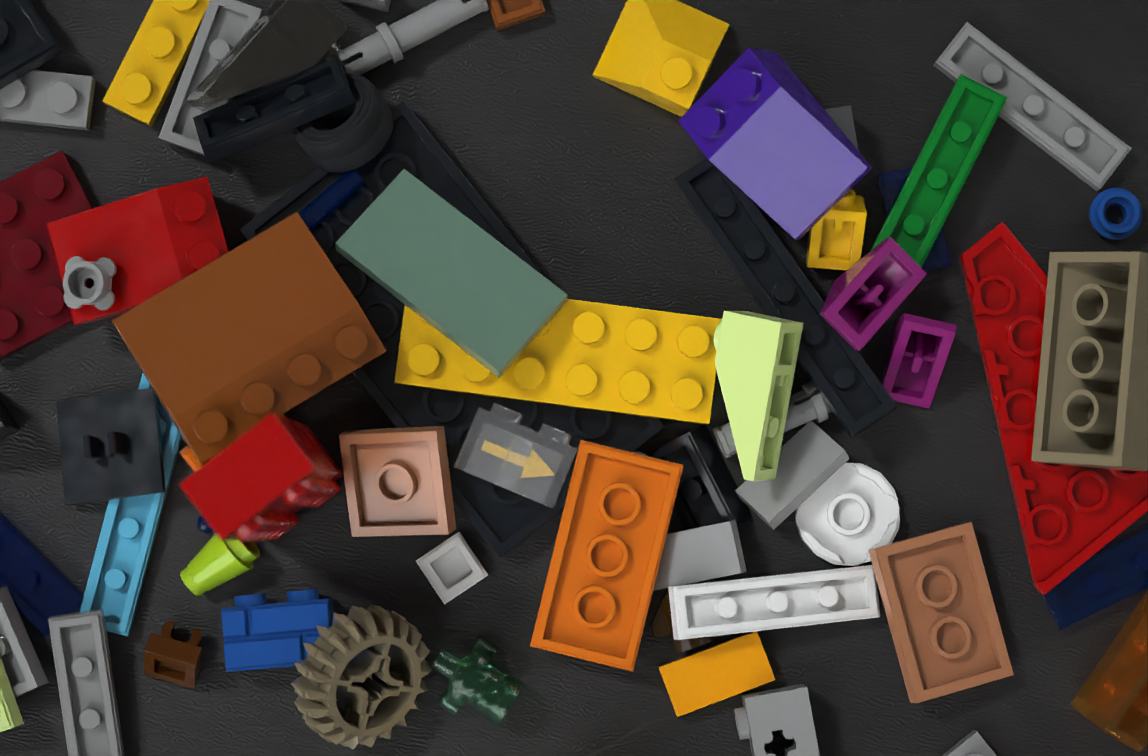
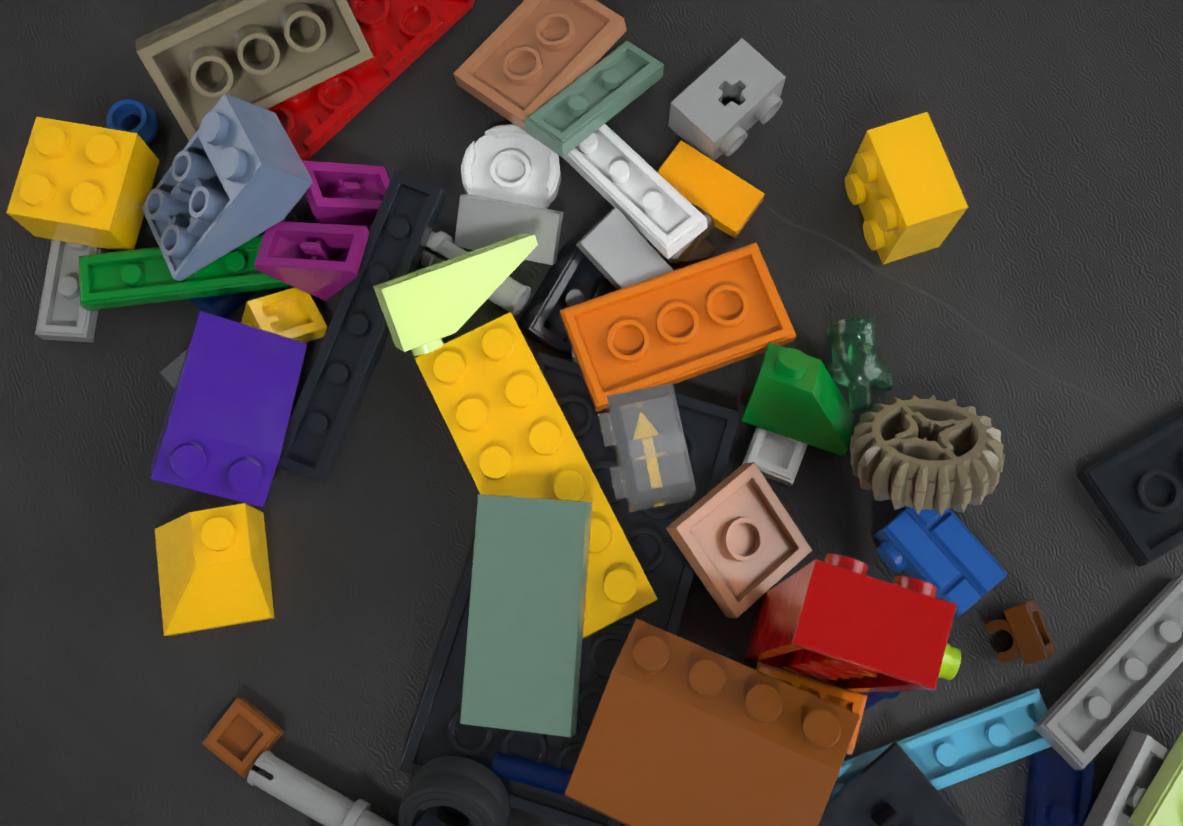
camera: 120 degrees left, 10 degrees down
none -> yellow brick [6,116,160,251]
none -> sand blue slope [141,93,313,281]
none -> sand green tile [525,40,664,158]
none -> green slope [742,342,854,457]

